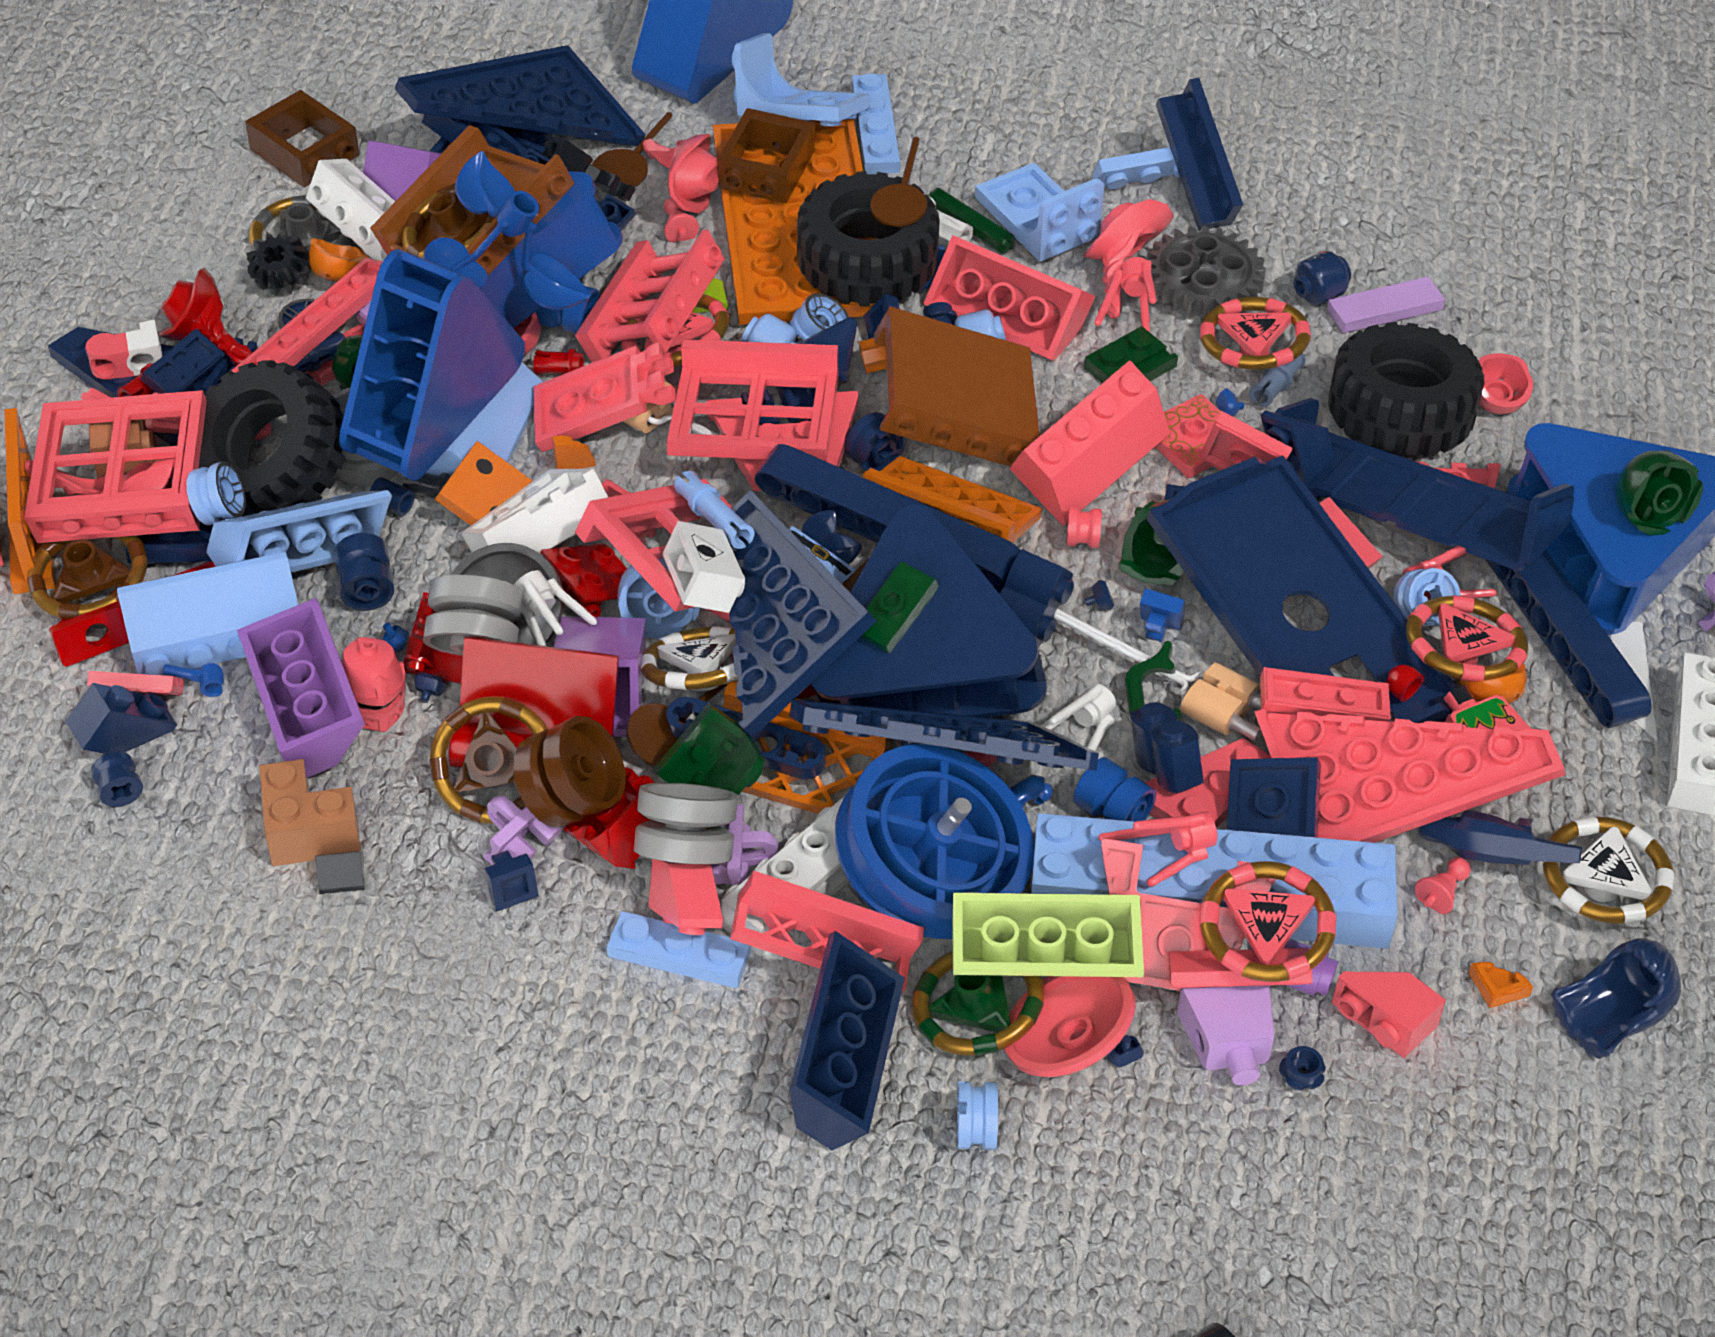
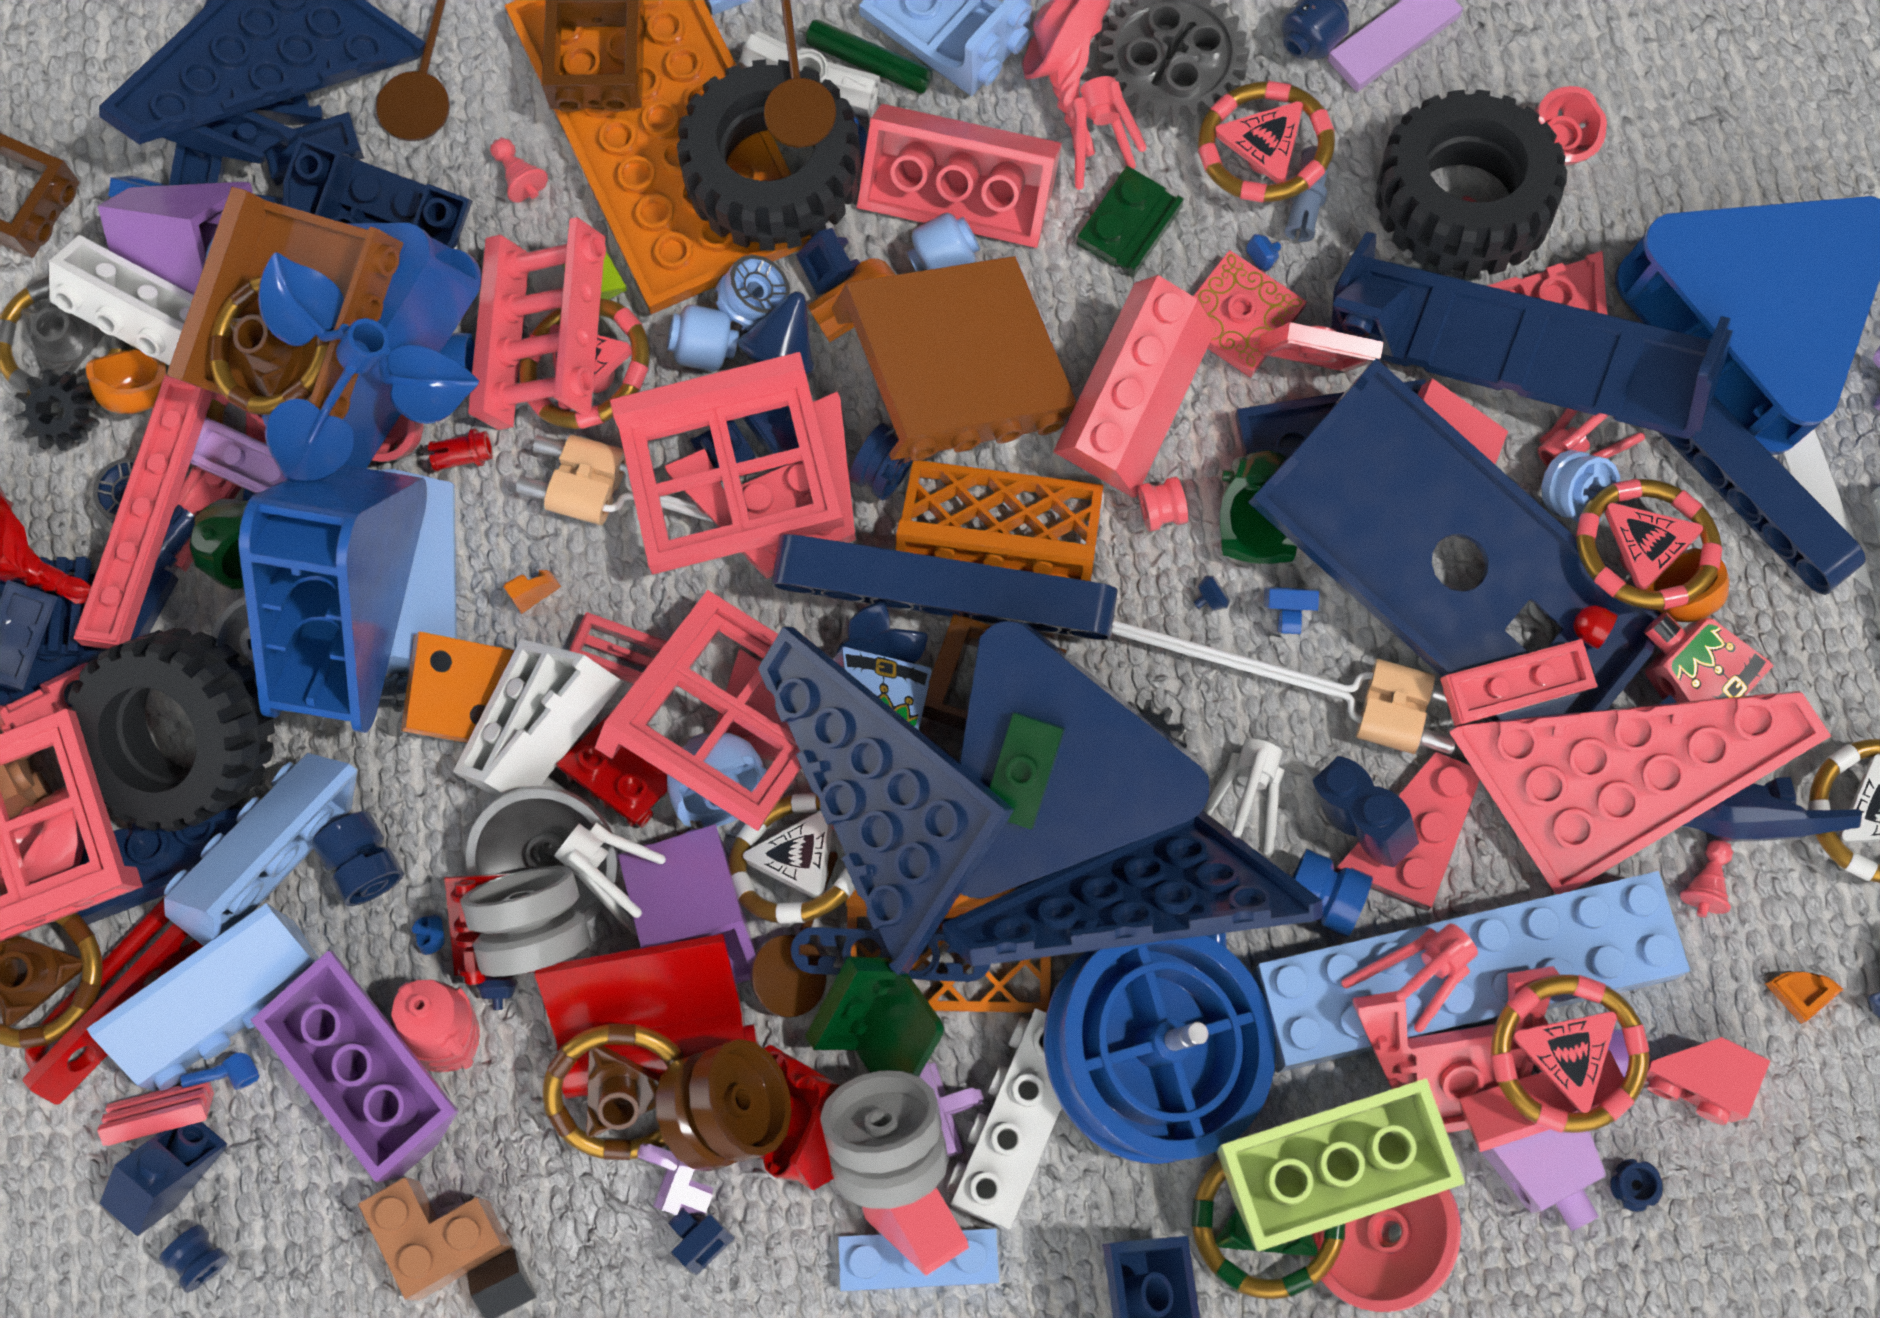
camera: 15 degrees left, 25 degrees up
light blue wheel [187,461,246,525] -> none
dark blue hinge [369,477,415,516] -> none
coral tile [533,342,676,452] -> none
black piece [542,136,636,201] -> none
coral hat [643,134,719,214] -> none
white brick [662,521,745,613] -> none
light blue pin [674,471,754,549] -> none
coral fence [730,871,924,995] -> none
dark blue plate [923,302,958,325] -> none
dark blue brick [1000,549,1074,648] -> none
dark green helmet [1125,641,1182,721] -> none
dark blue plate [1227,757,1321,838] -> none
dark green cylinder [1615,450,1703,535] -> none

